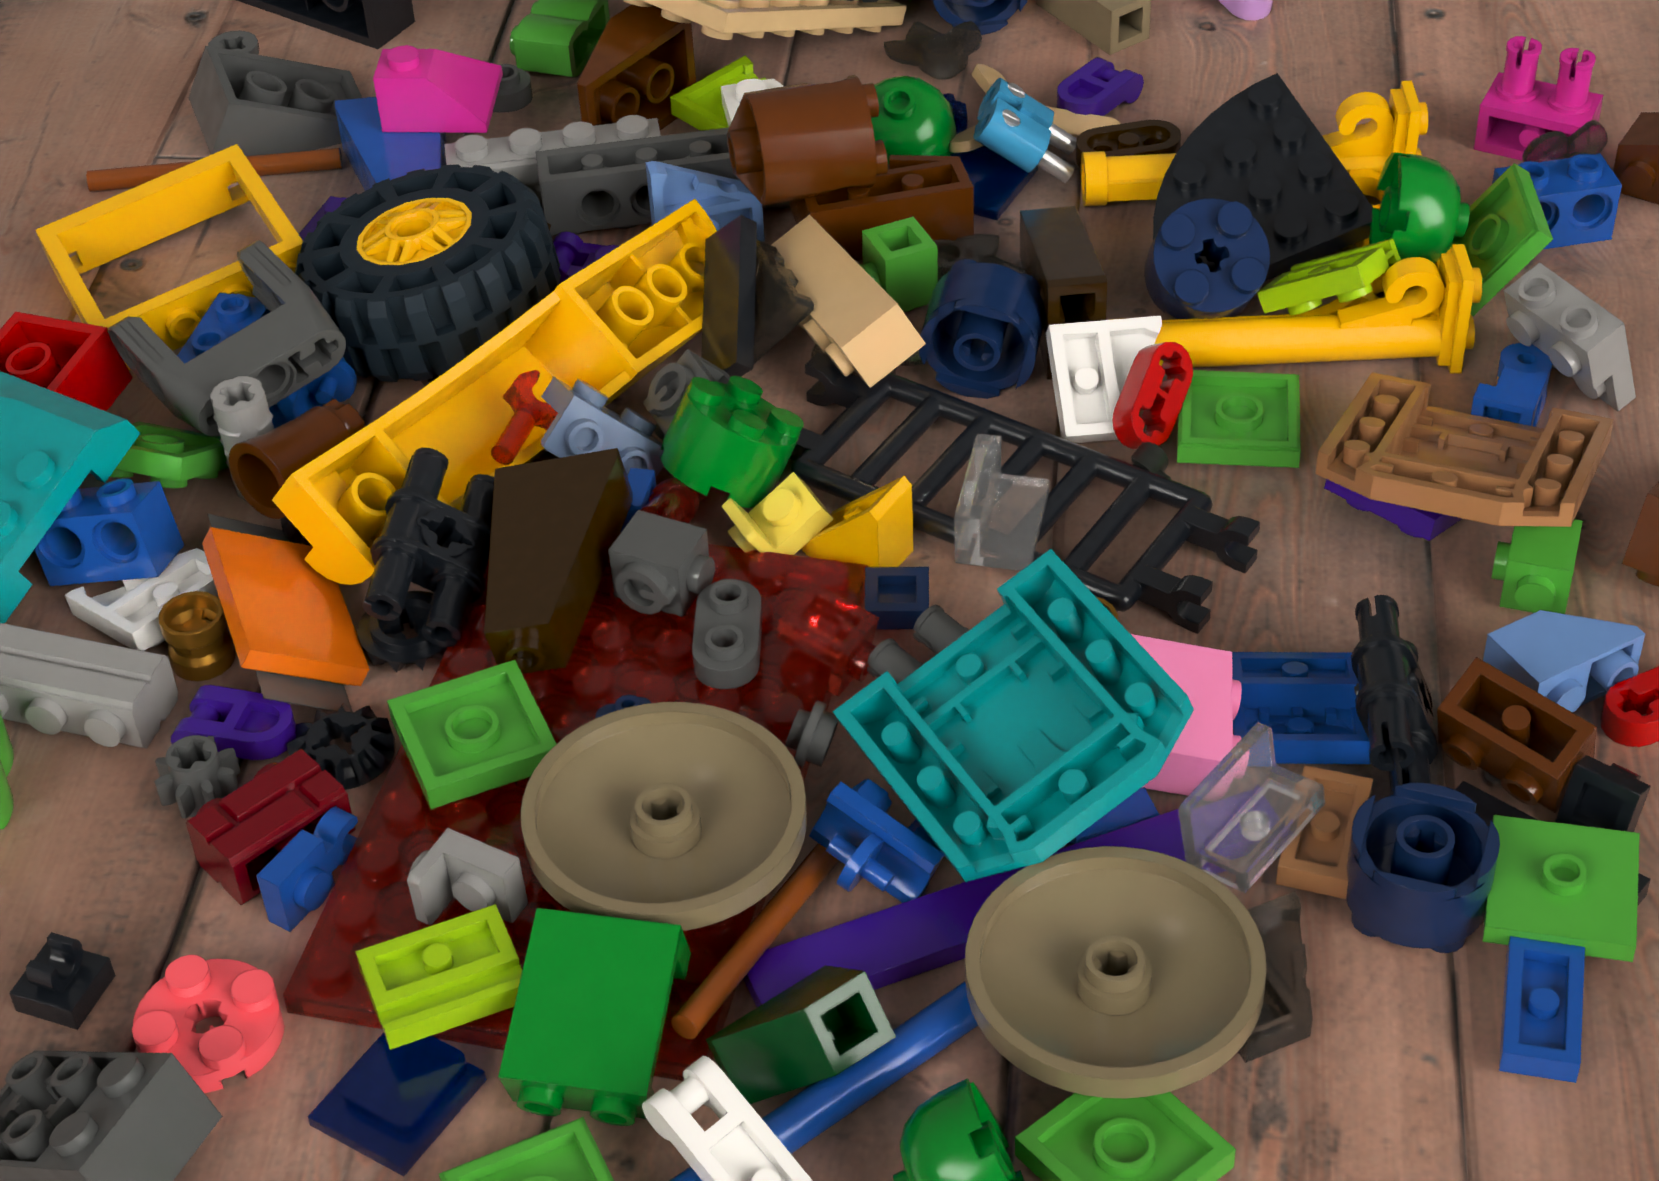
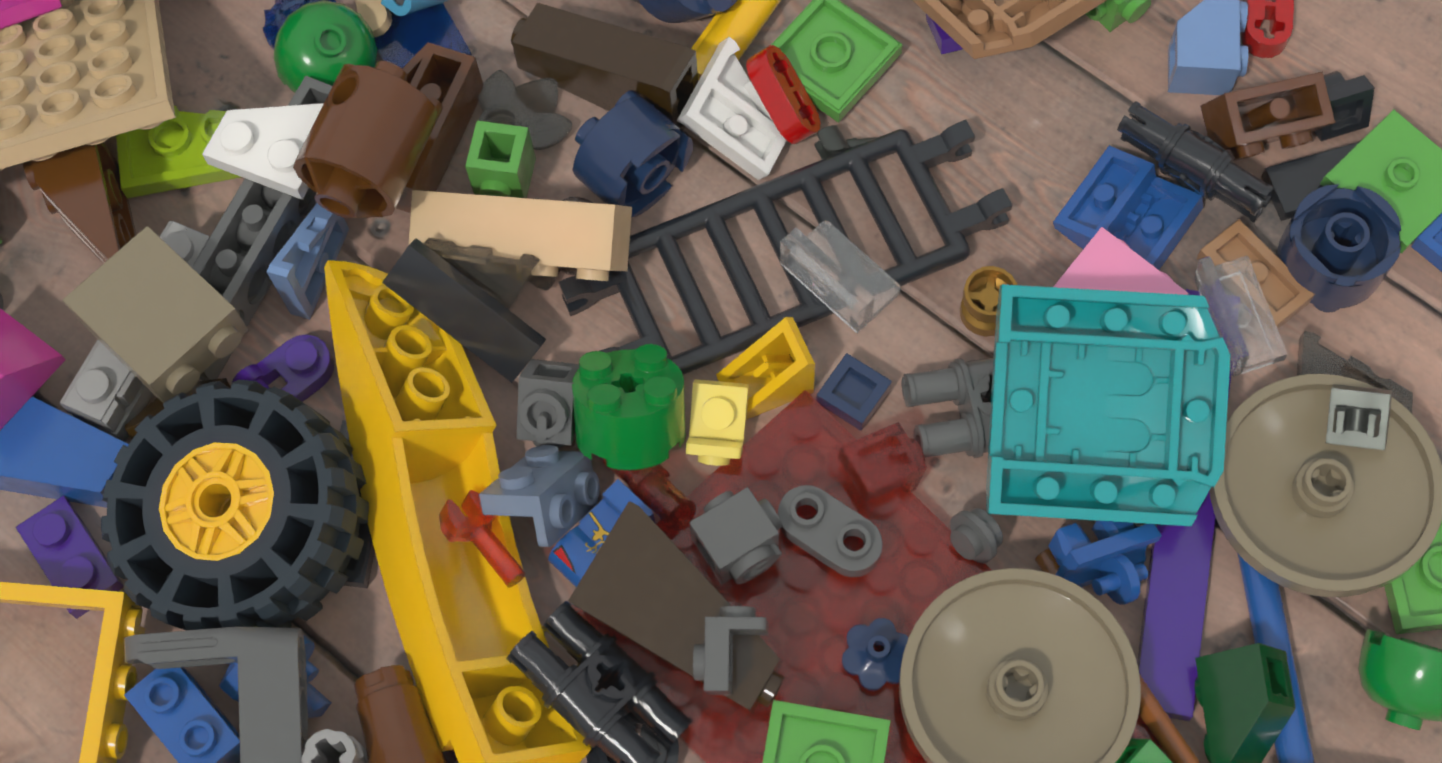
camera: 55 degrees left, 25 degrees up
none -> dark tan brick [62,226,249,403]
none -> dark grey bracket [693,606,769,695]
none -> tile [1326,384,1392,450]

